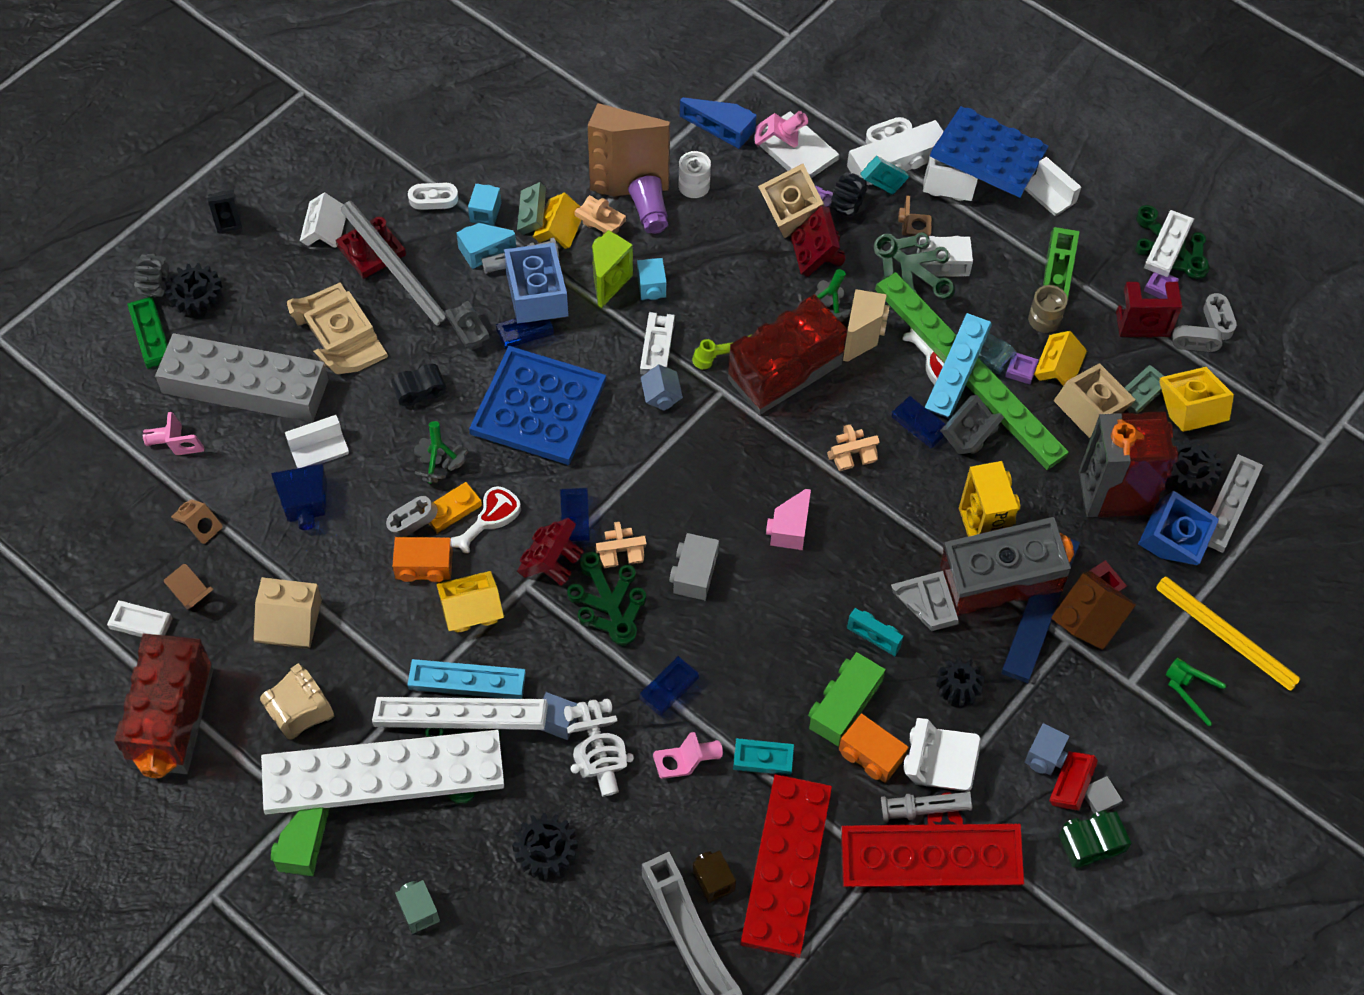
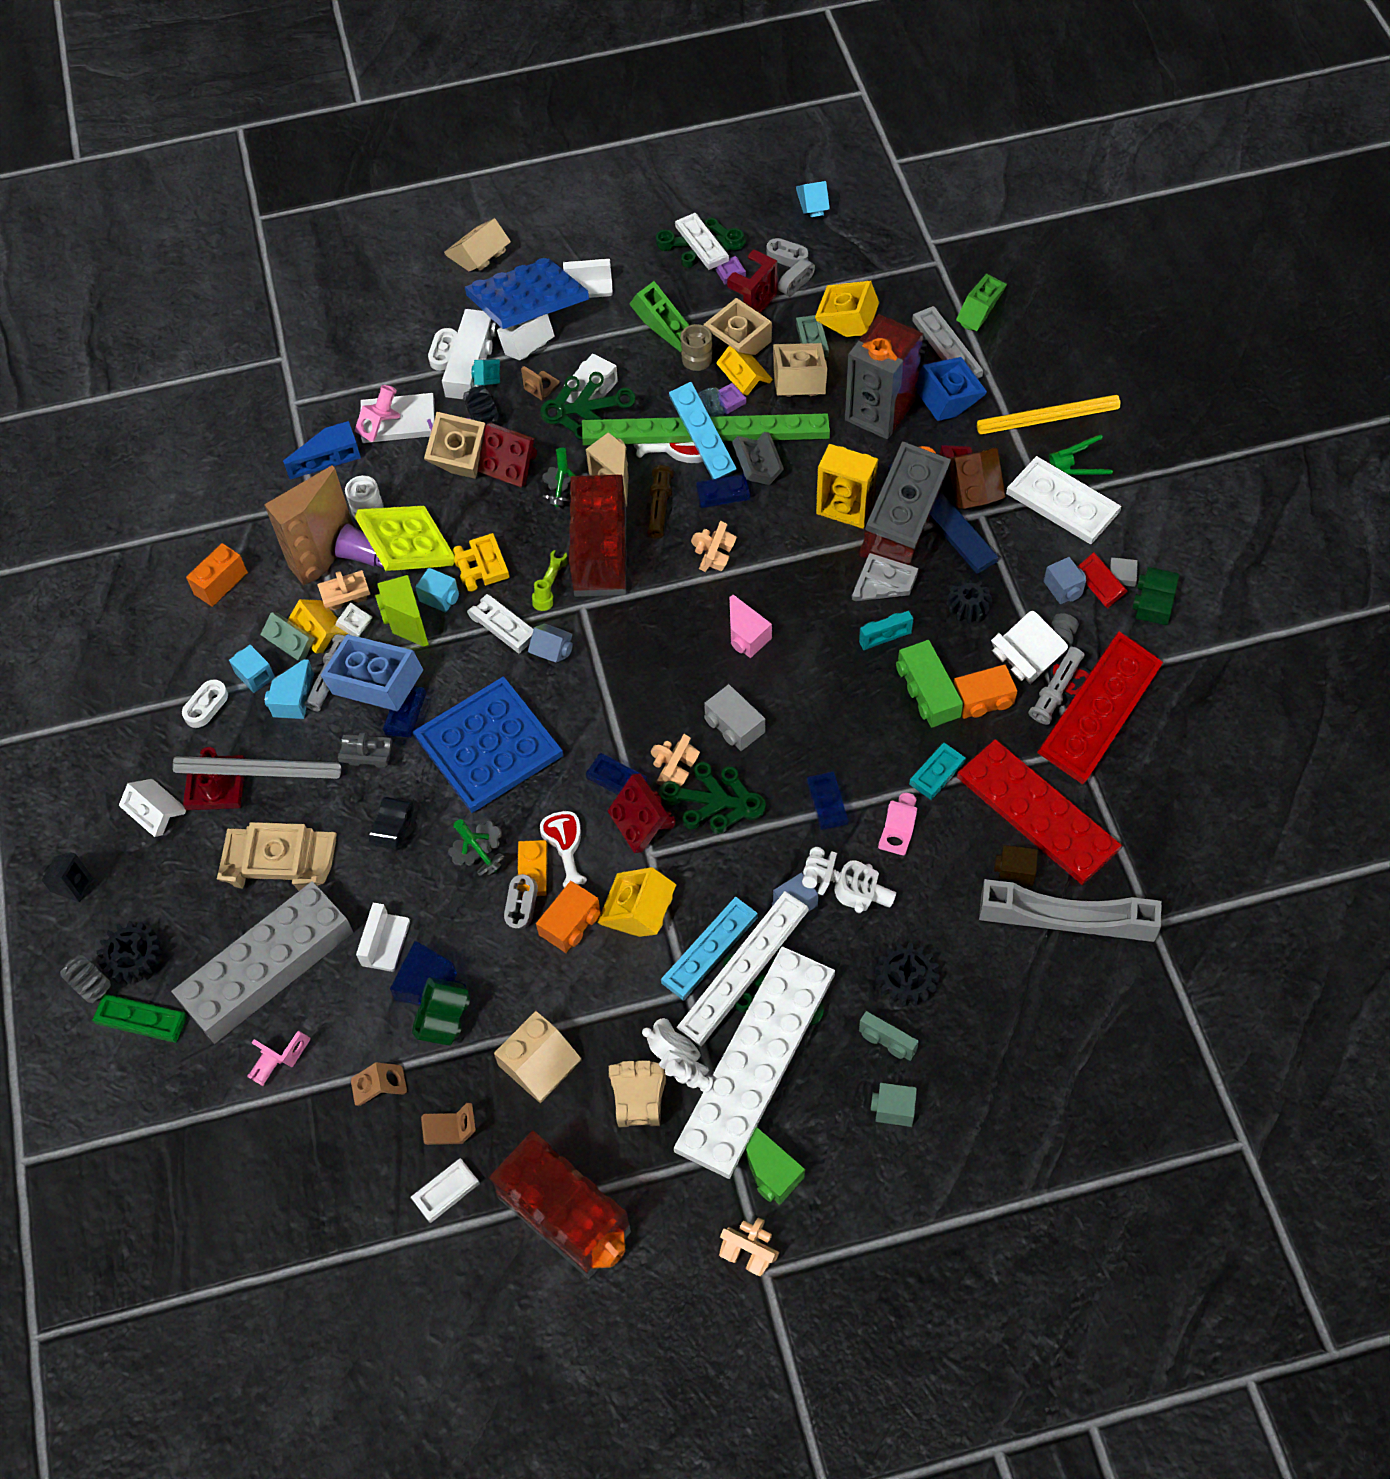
camera: 50 degrees left, 0 degrees up
none -> orange brick [186,543,248,607]
none -> white tile [335,602,372,637]
none -> neon yellow plate [355,506,455,571]
none -> dark green brick [412,977,470,1046]
none -> tan slope [444,218,511,271]
none -> yellow plate [453,533,510,591]
none -> white torso [642,1018,713,1092]
none -> dark brown pin [648,465,674,539]
none -> tan slope [704,298,772,355]
none -> light nougat hips [719,1217,780,1276]
none -> medium azure slope [796,181,830,217]
none -> sand green plate [859,1011,918,1061]
none -> bright green slope [956,274,1007,331]
none -> white plate [1006,456,1121,544]
none -> dark grey wheel [1051,613,1079,650]

